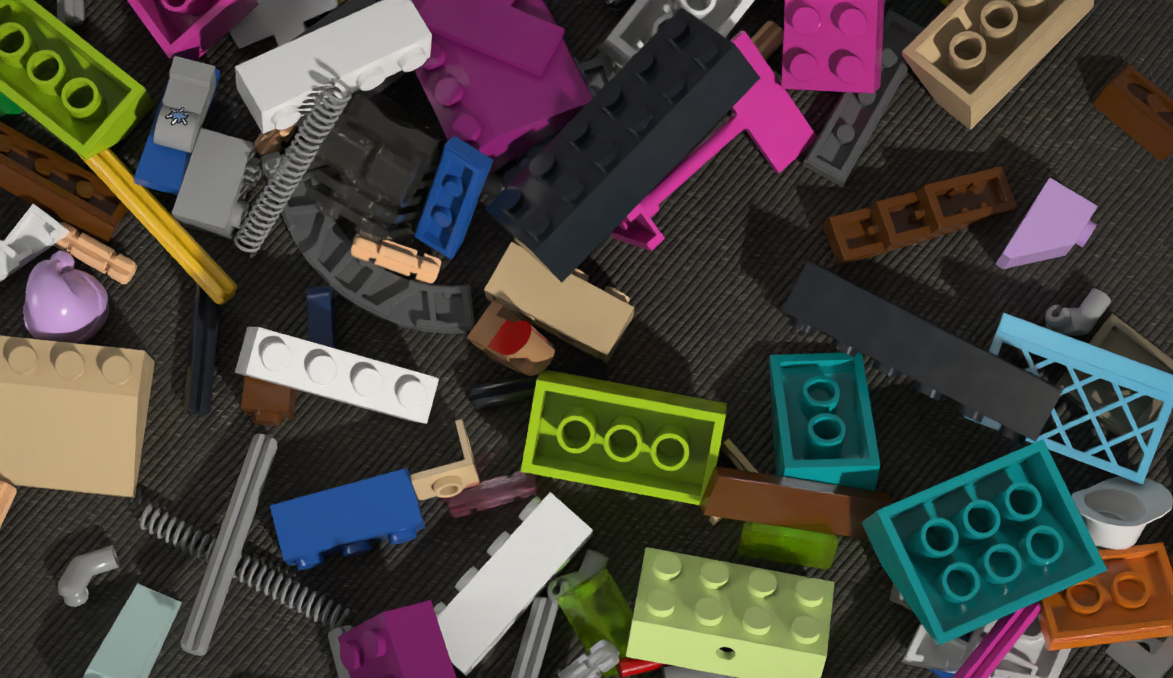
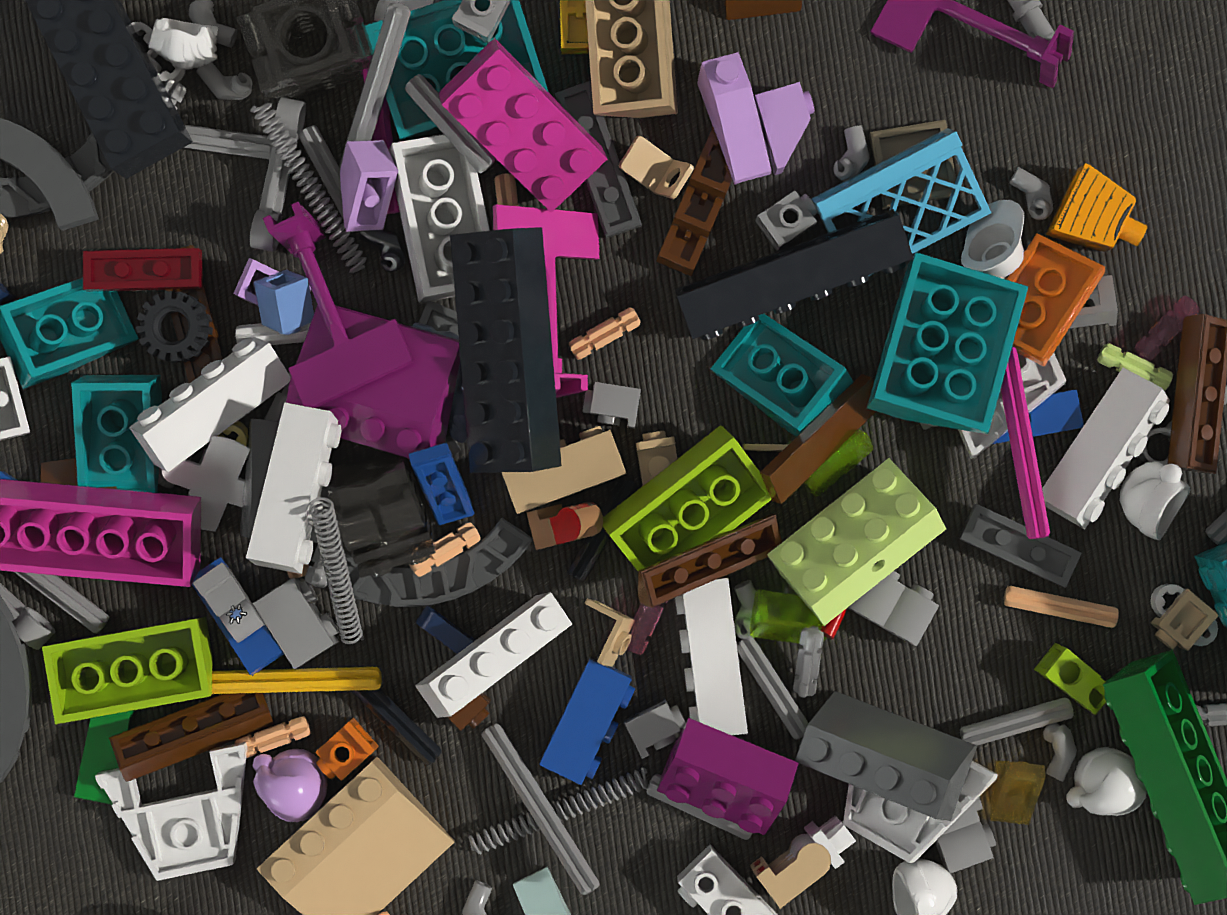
camera: 45 degrees left, 10 degrees up
none -> orange brick [315,718,379,781]
none -> light nougat axle [569,308,640,360]
none -> light grey brick [583,382,641,429]
none -> tan bracket [619,136,694,199]
none -> light grey brick [625,700,686,759]
none -> tan bracket [636,431,677,486]
none -> reddish brown slope [638,513,782,608]
none -> lavender slope [697,52,772,184]
none -> light grey brick [755,191,818,252]

